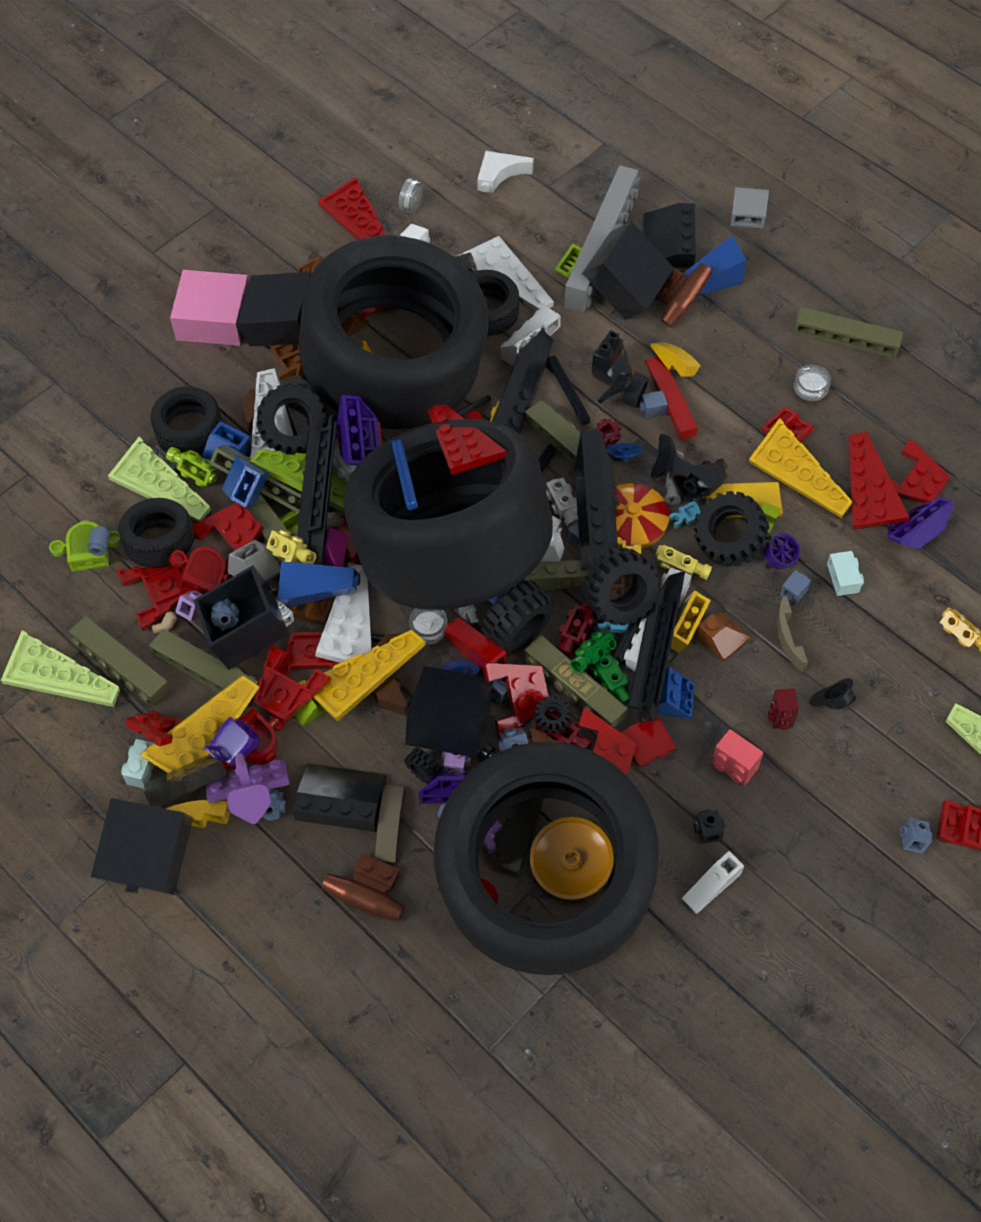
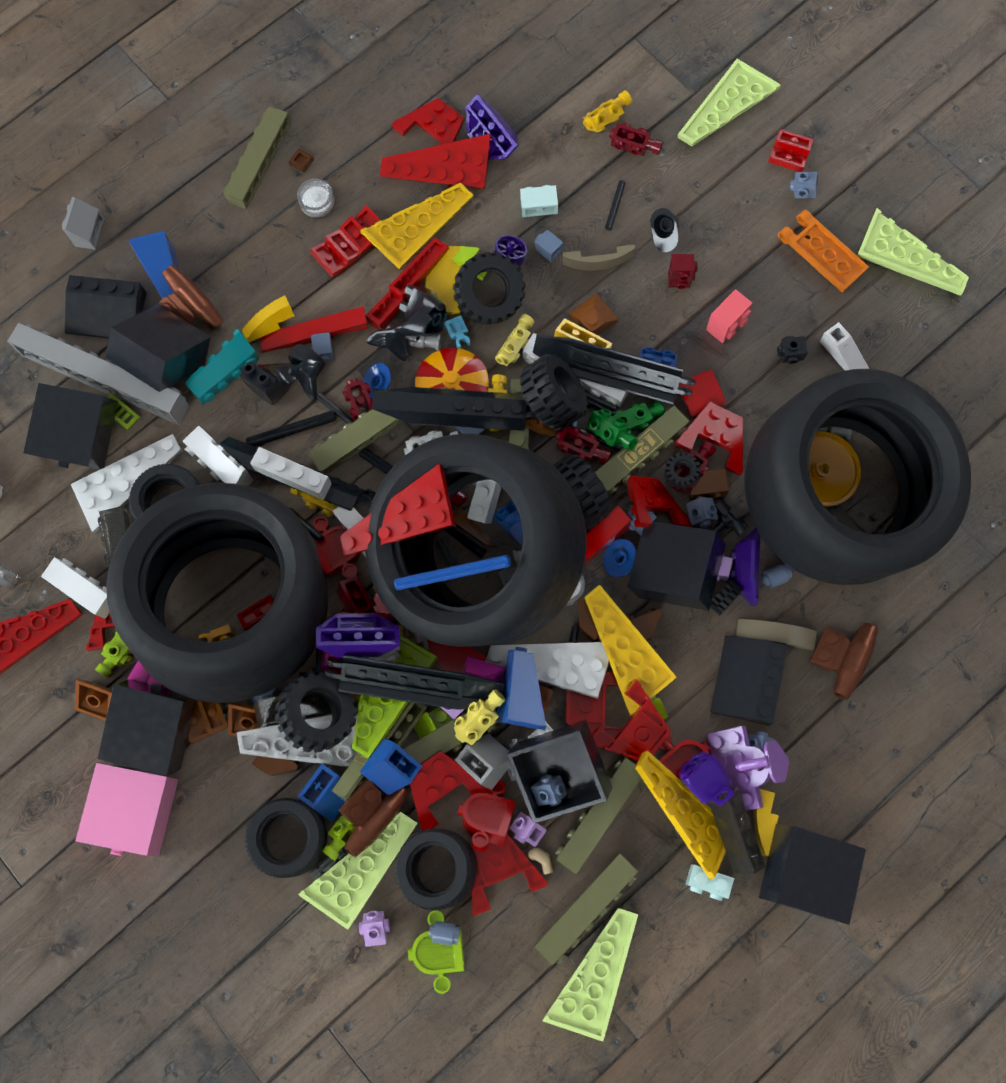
camera: 80 degrees left, 15 degrees up
red wing [125,711,184,746] -> none
none -> black container [23,383,118,469]
none -> teal wedge [185,329,260,405]
none -> white brick [250,447,332,500]
none -> reddish brown tile [289,149,314,173]
none -> red slope [310,229,362,278]
none -> black bar [317,392,355,424]
none -> copper plate [339,779,409,858]
none -> lavender brick [359,911,390,947]
none -> red slope [366,238,449,330]
none -> black bar [605,180,626,230]
none -> dark red brick [609,123,663,156]
none -> orange hinge [778,210,869,293]
none -> yellowish green wing [857,208,969,296]

